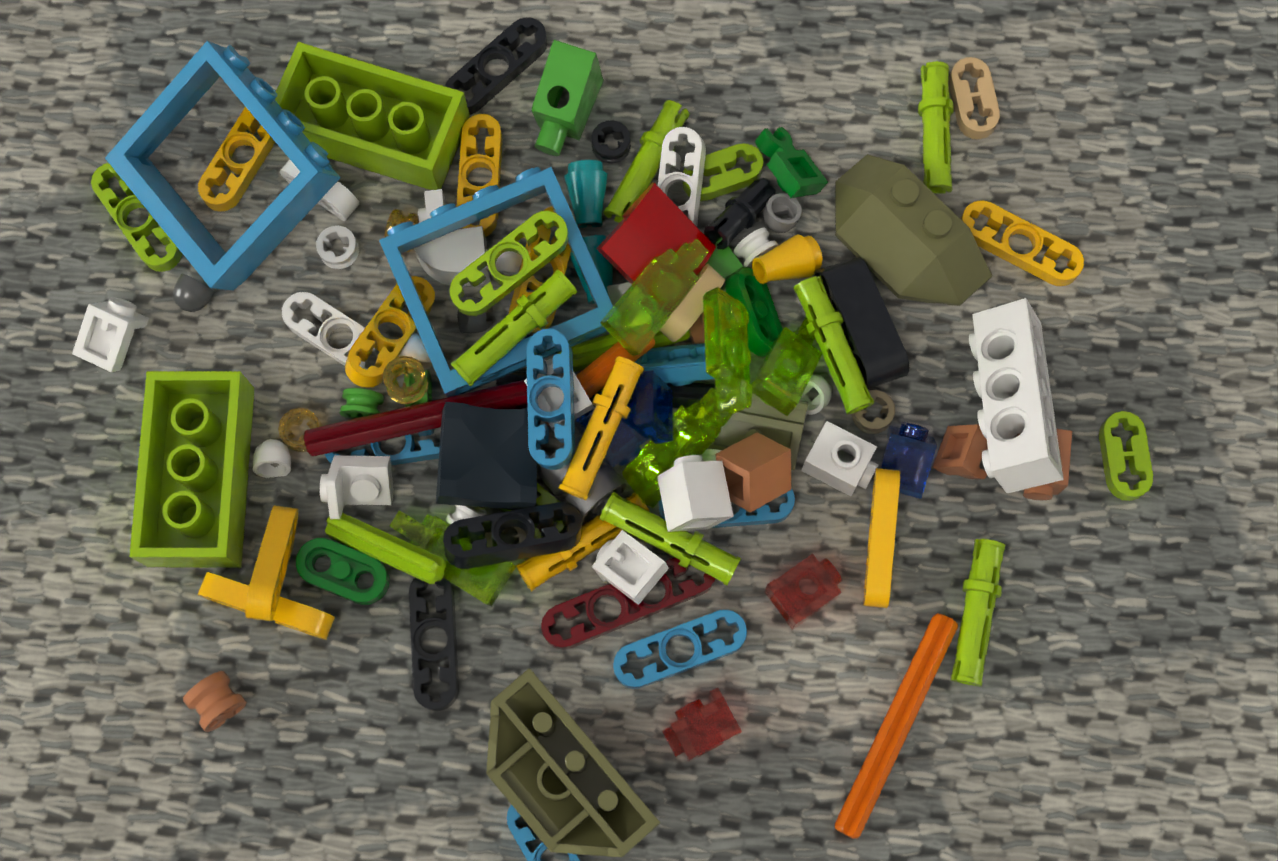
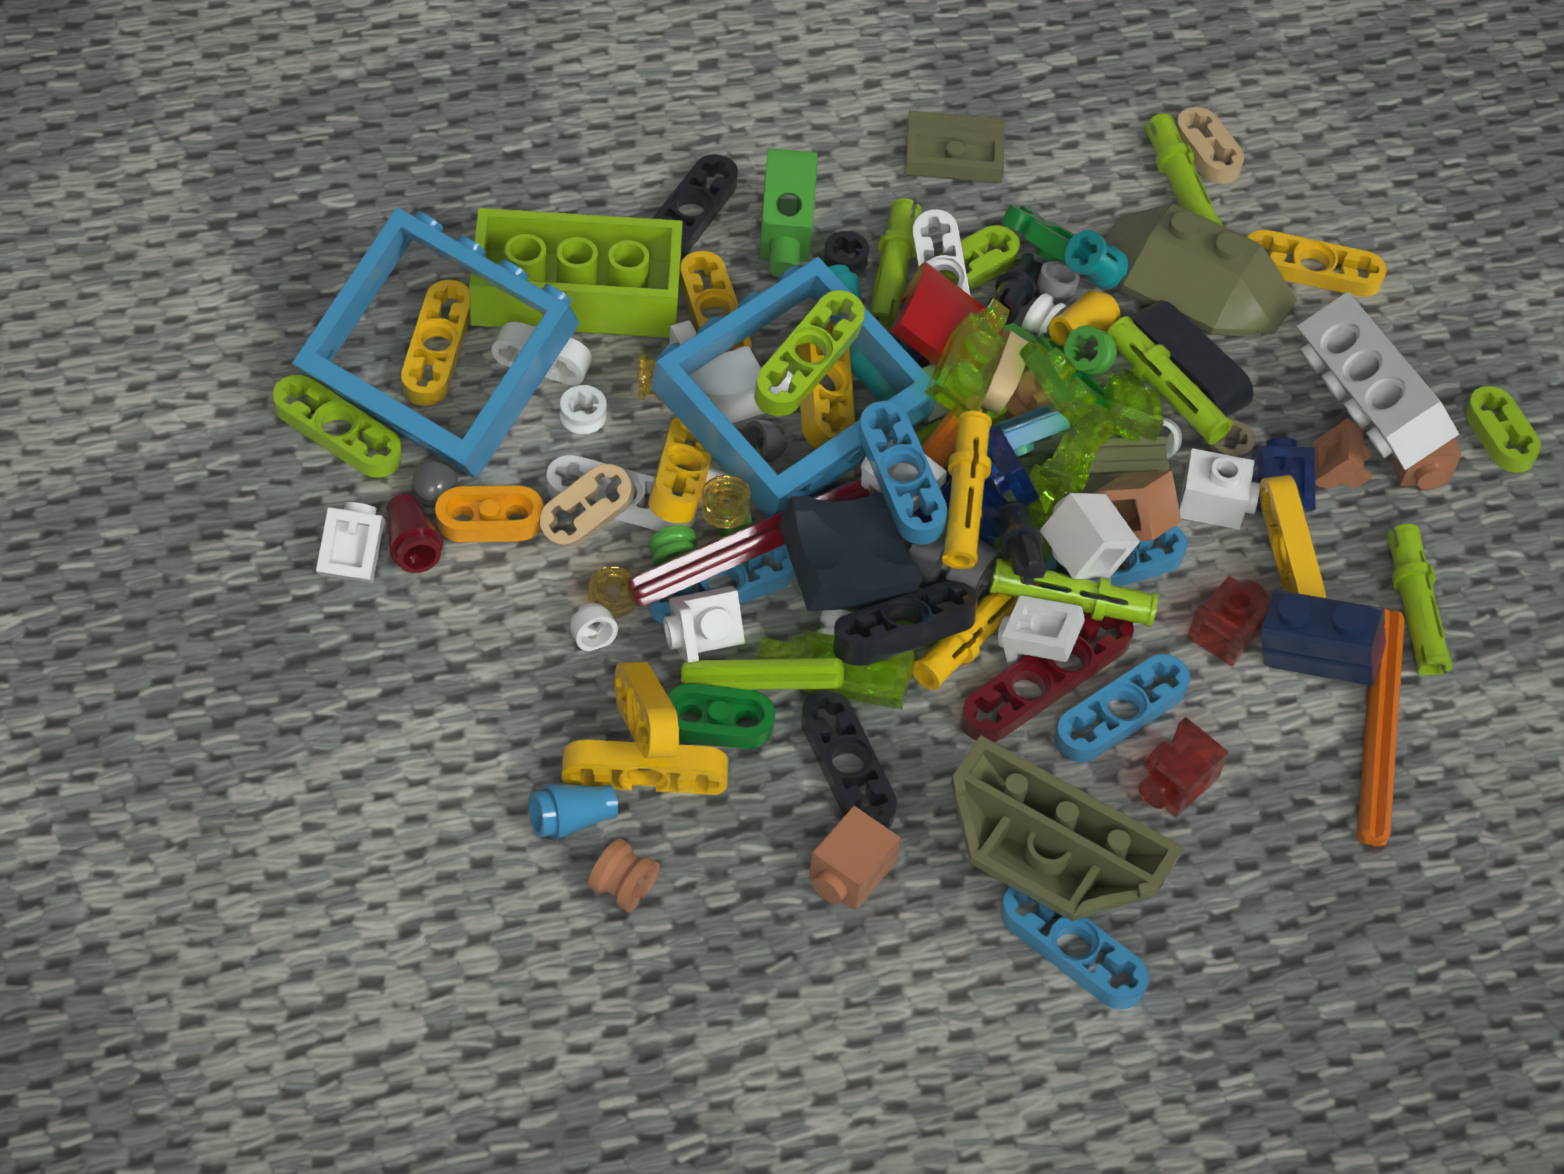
camera: 25 degrees left, 20 degrees down
lime brick [129,371,255,568] -> none
lime pin [450,269,578,387] -> none
none -> dark red cone [386,494,443,573]
none -> light orange plate [435,485,544,543]
none -> dark azure cone [528,784,618,841]
none -> tan beam [540,464,635,547]
none -> nougat brick [809,806,901,910]
none -> olive plate [905,110,1005,183]
none -> black axle [996,501,1046,585]
none -> teal bush [1064,230,1128,289]
none -> bright green bush [1064,325,1117,375]
none -> dark blue brick [1261,590,1386,686]

